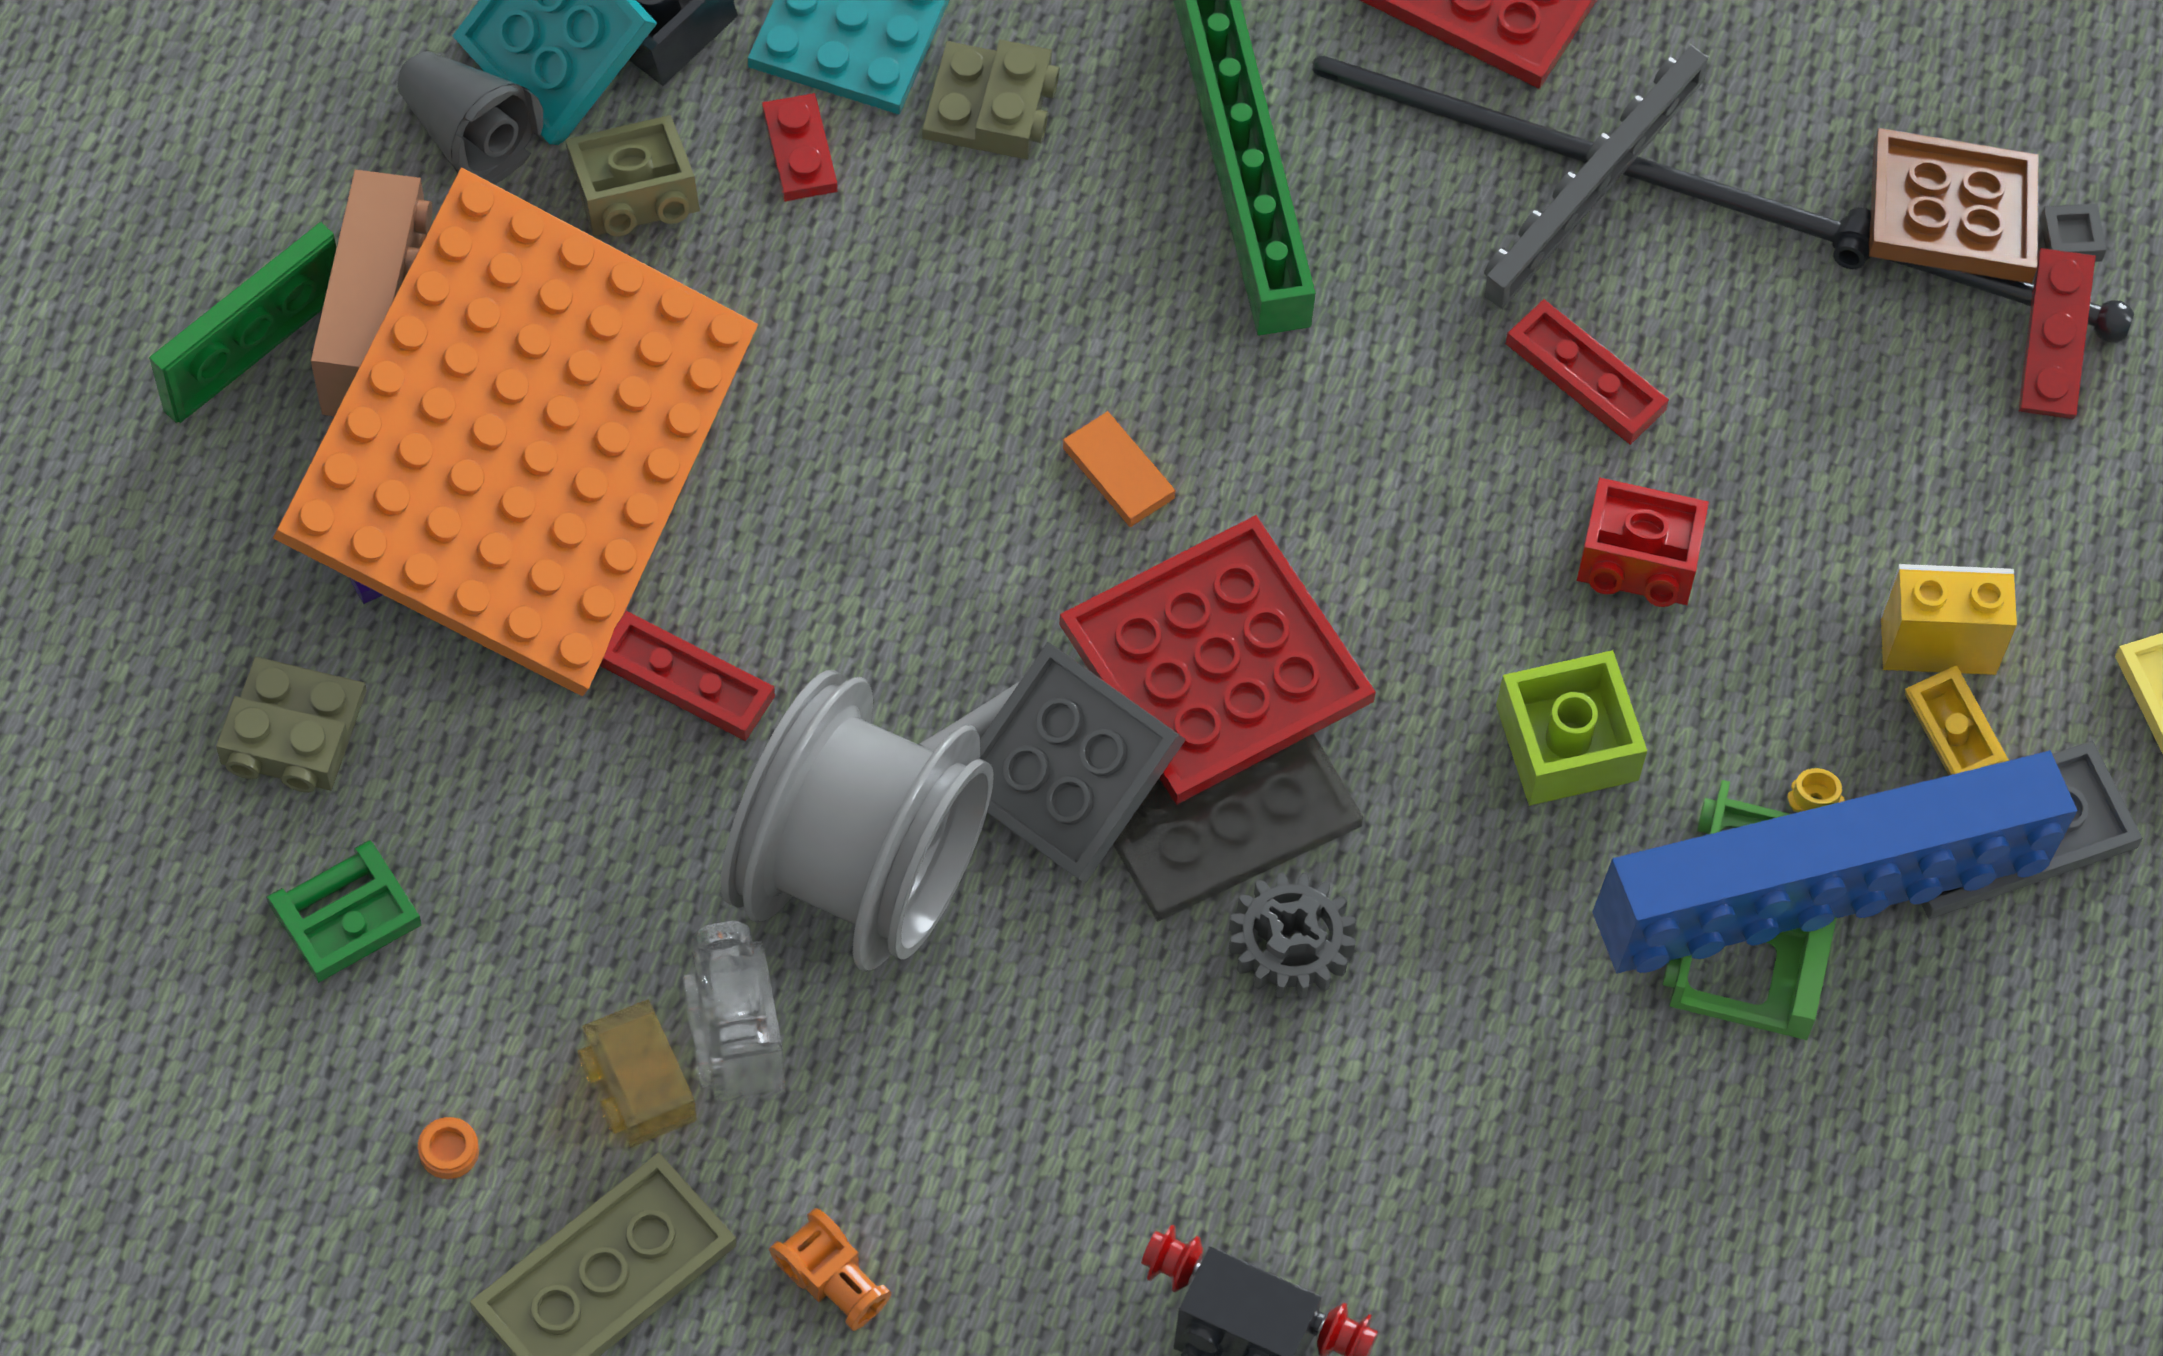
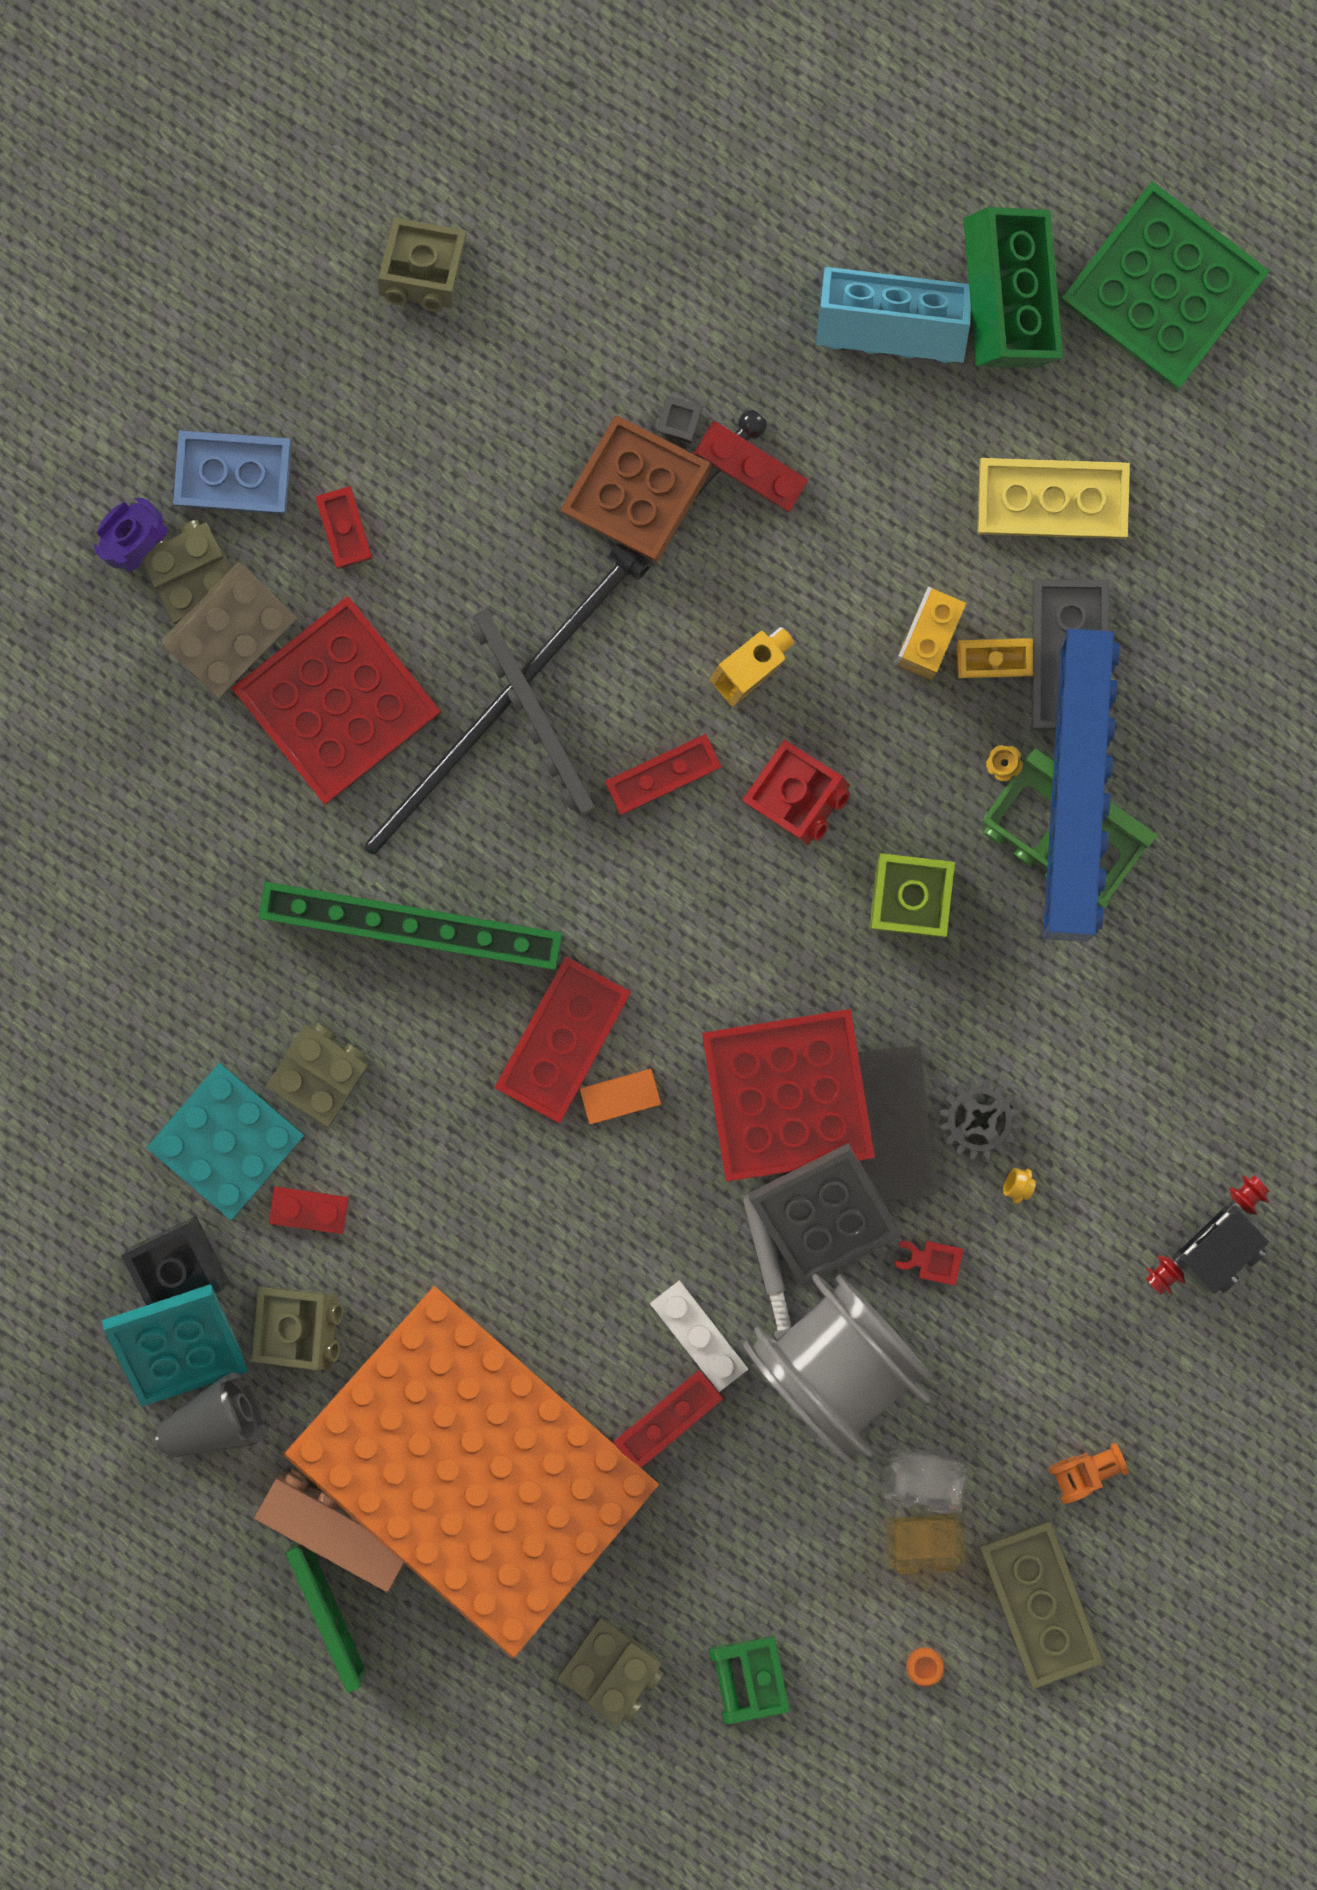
camera: 60 degrees left, 25 degrees up
none -> red plate [494,956,631,1123]
none -> white plate [650,1280,749,1392]
none -> yellow torso [709,627,794,707]
none -> red plate [894,1240,963,1286]
none -> yellow plate [1003,1168,1036,1204]

